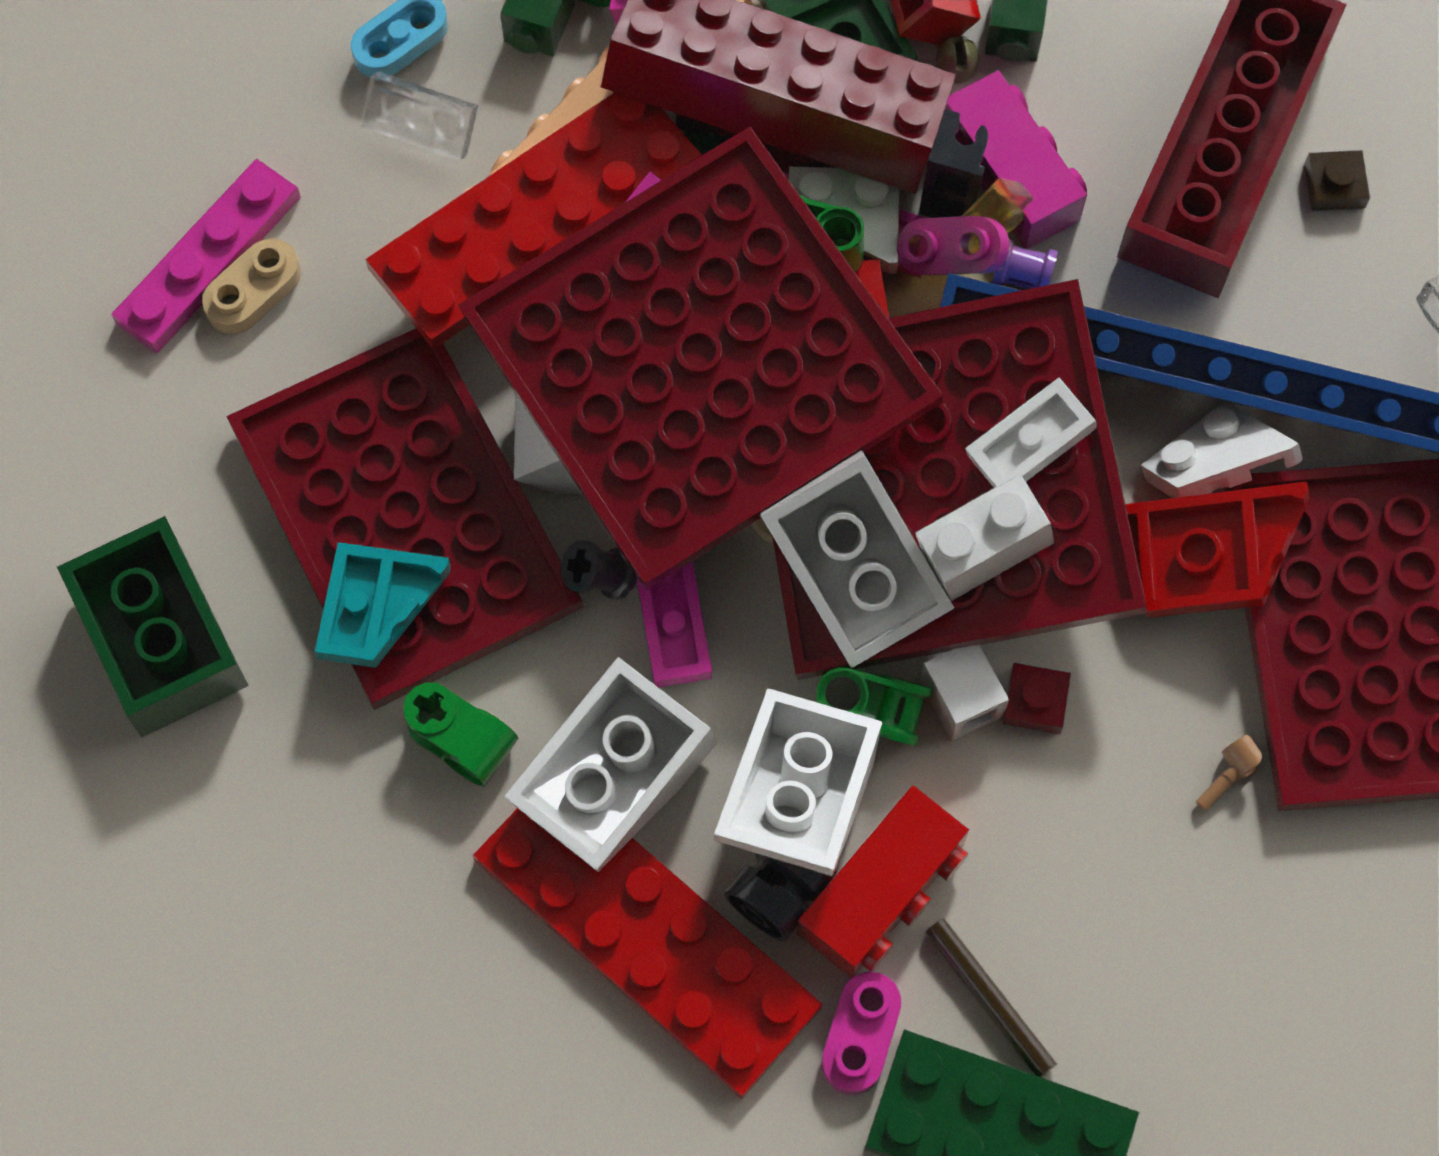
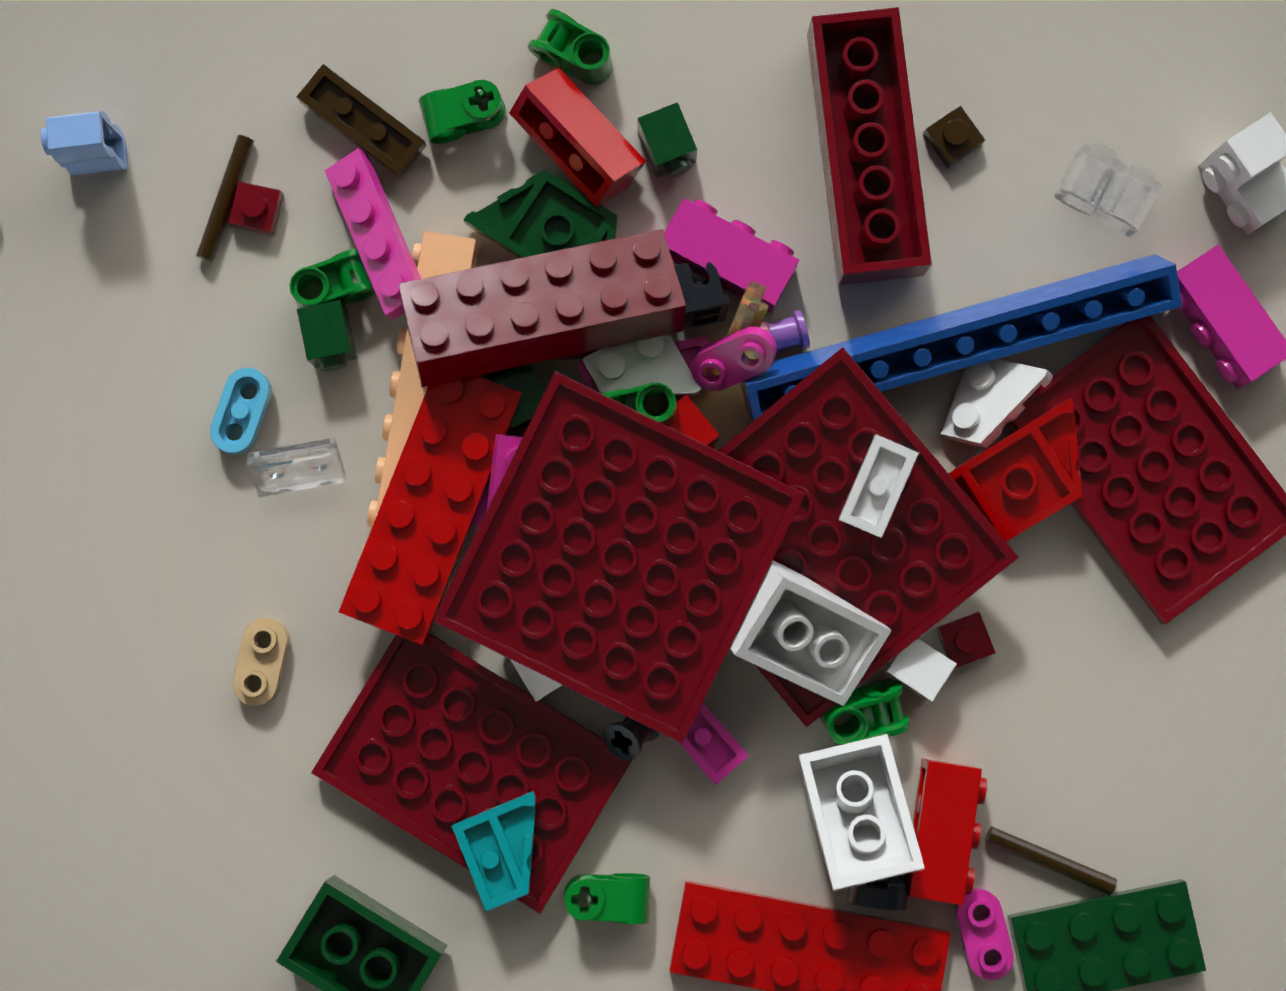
camera: 30 degrees left, 15 degrees up
dark pink plate [111,158,301,354] -> none
white slope [504,657,717,872] -> none
white brick [915,474,1054,601] -> none
olive hinge [935,36,979,84] -> none
medium nougat hand [1195,735,1262,812] -> none

